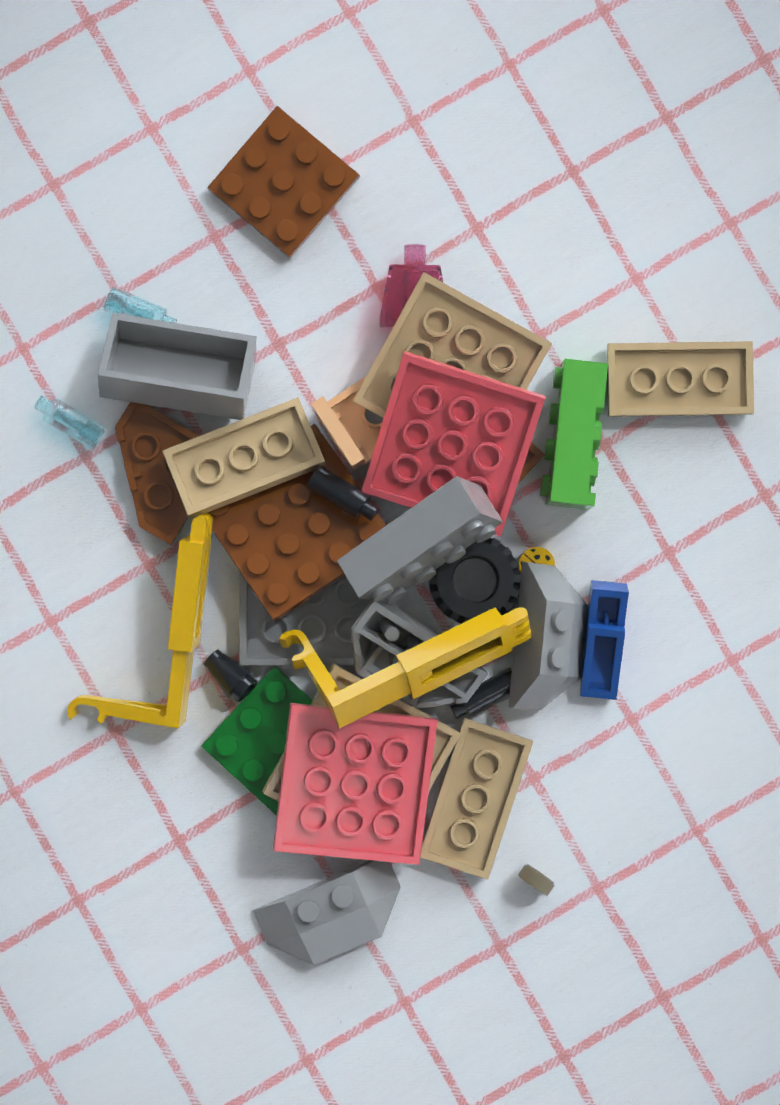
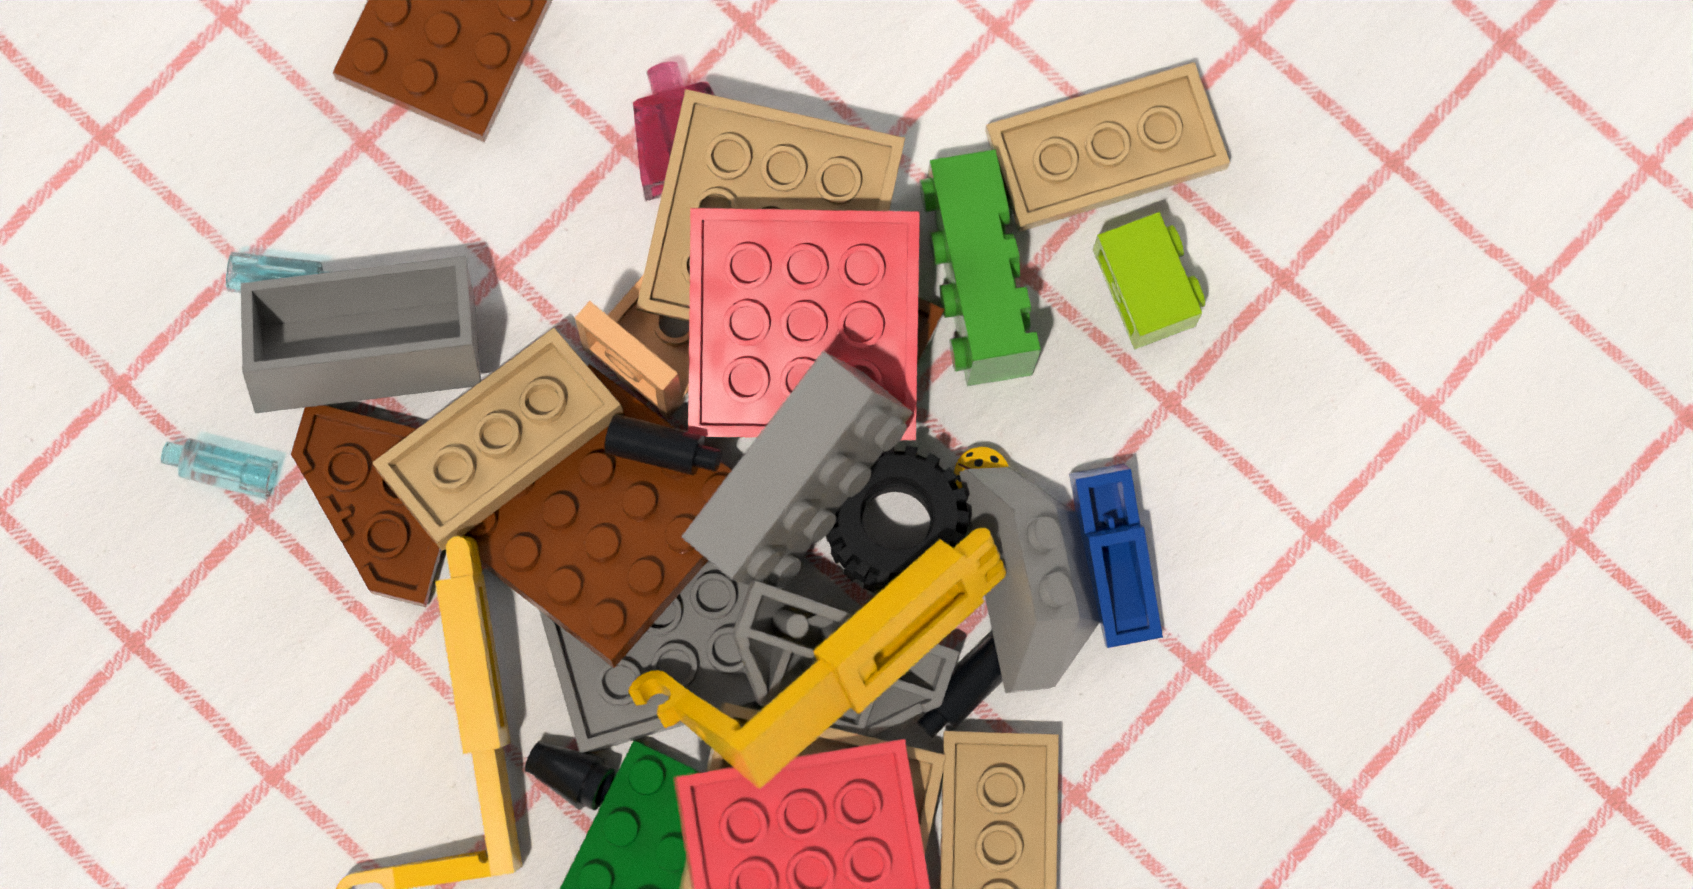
camera: 20 degrees left, 10 degrees down
none -> lime brick [1092,212,1205,350]

